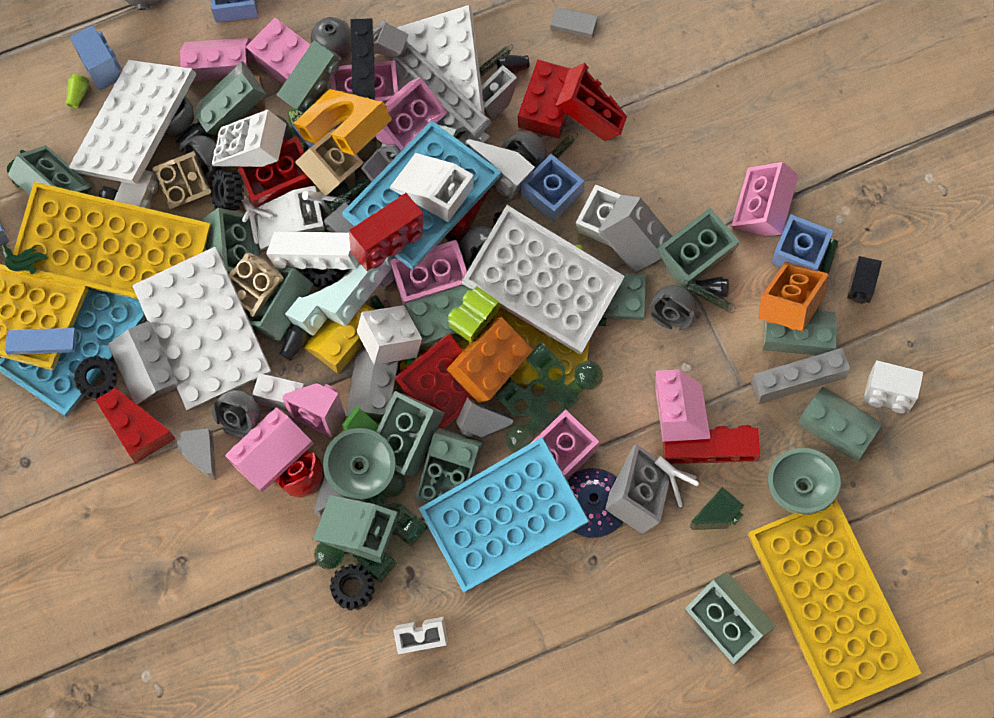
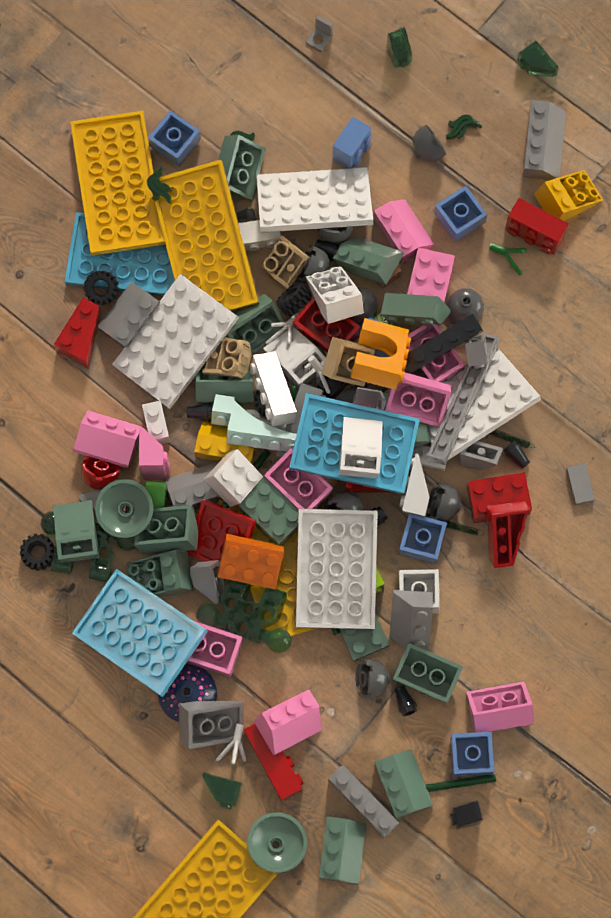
camera: 60 degrees right, 5 degrees up
medium blue tile [5,328,77,355] -> none
lime cone [65,74,89,108] -> none
light grey slope [177,428,216,480] -> none
dark grey cylinder [212,390,260,438] -> none
dark green piece [324,177,371,213] -> none
red brick [348,193,423,271] -> none
white brick [393,617,448,654] -> none
lime brick [448,286,500,343] -> none
dark green piece [683,280,736,313] -> none
sand green slope [685,571,776,664] -> none
orange brick [758,262,829,331] -> none
white brick [863,360,923,413] -> none

